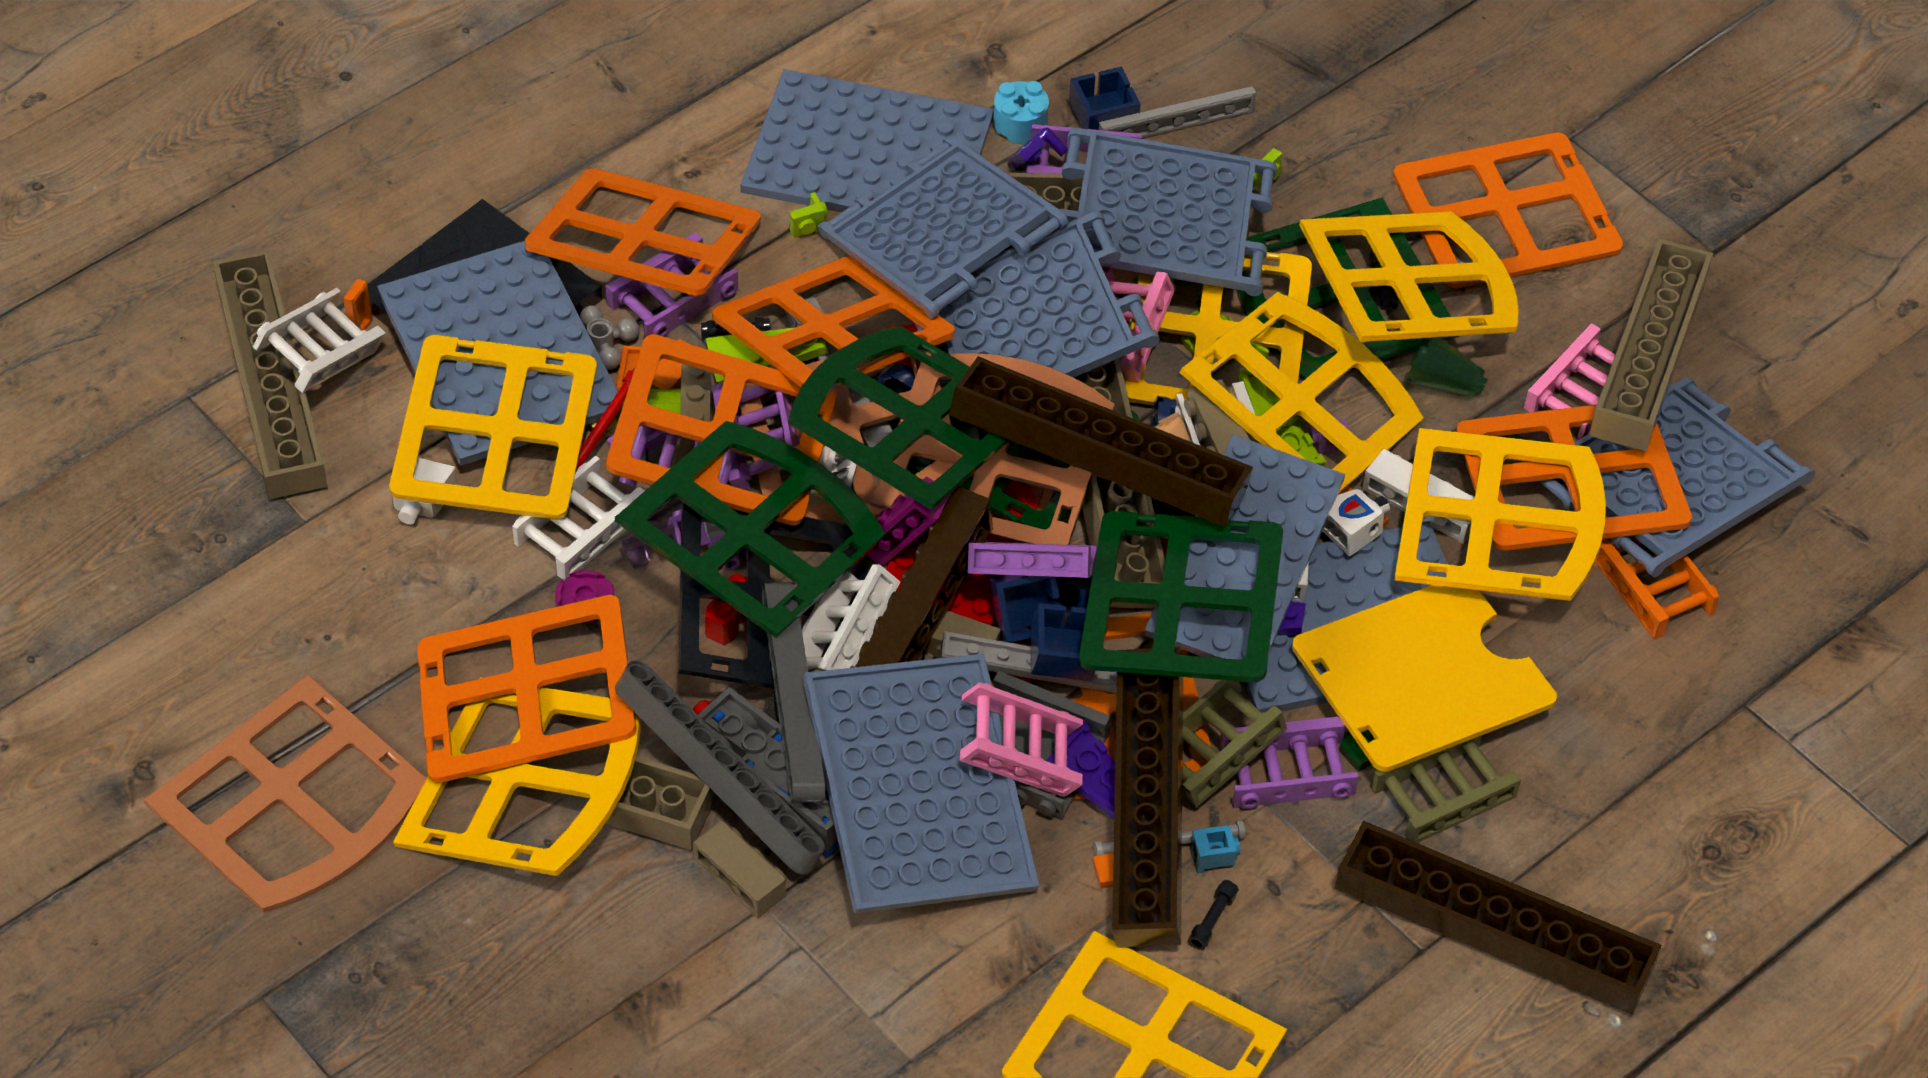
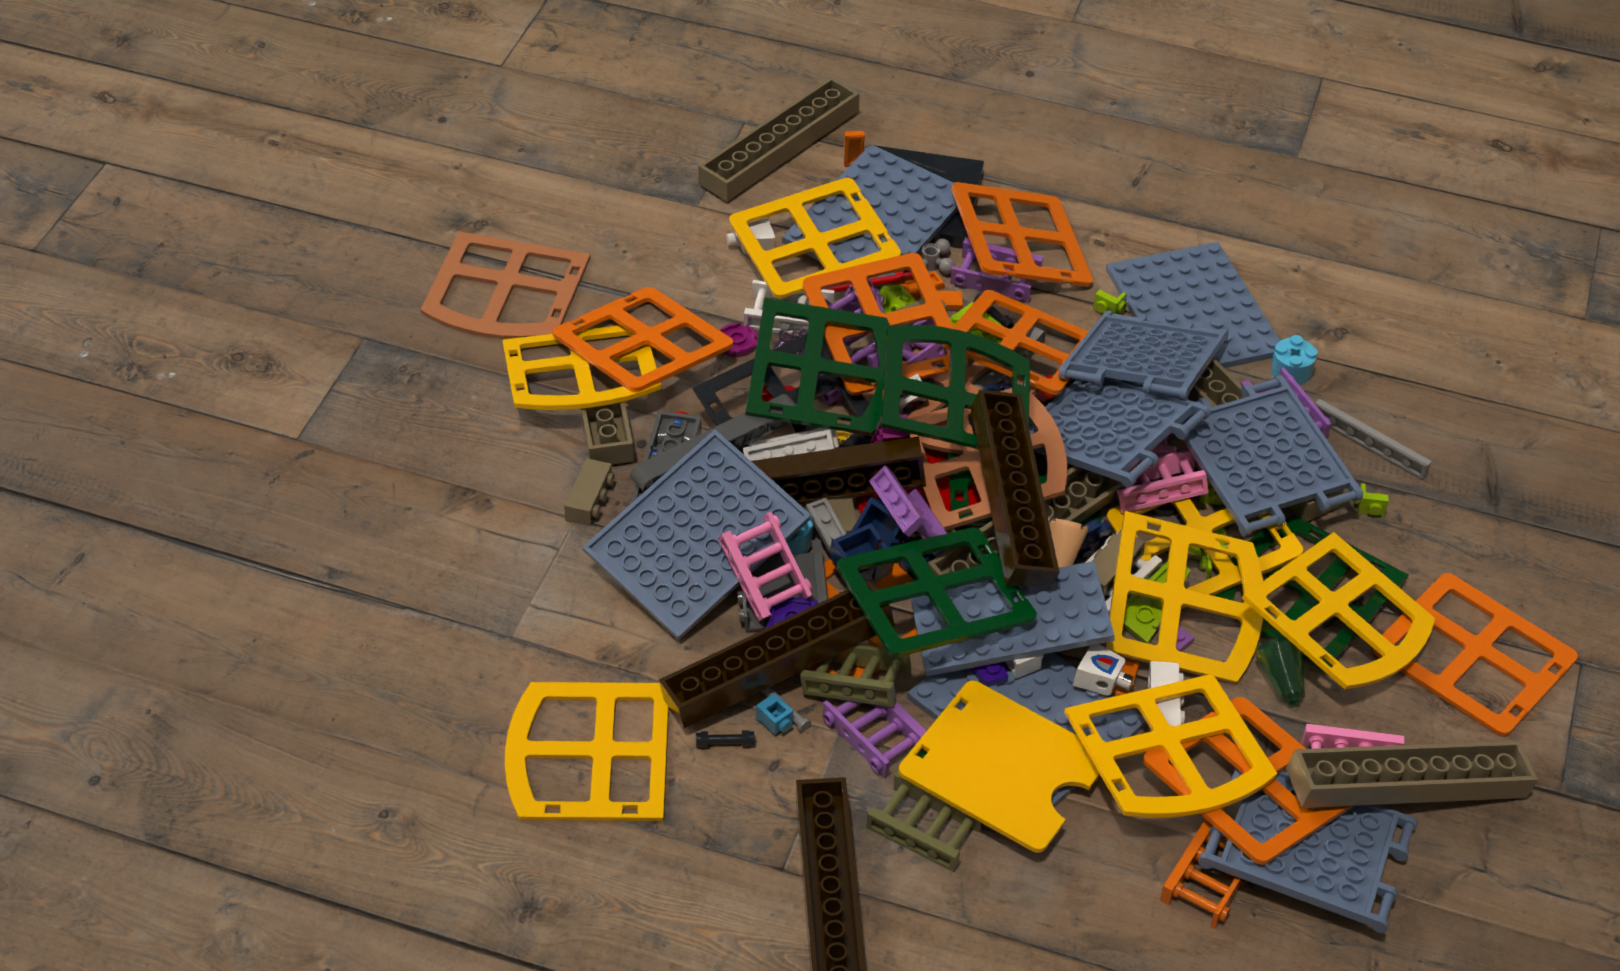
camera: 60 degrees right, 5 degrees down
white fence [253,288,386,393] -> none
dark grey beam [615,660,825,874] -> none
dark purple plate [1008,127,1068,168] -> none
dark blue piece [1069,67,1141,130] -> none

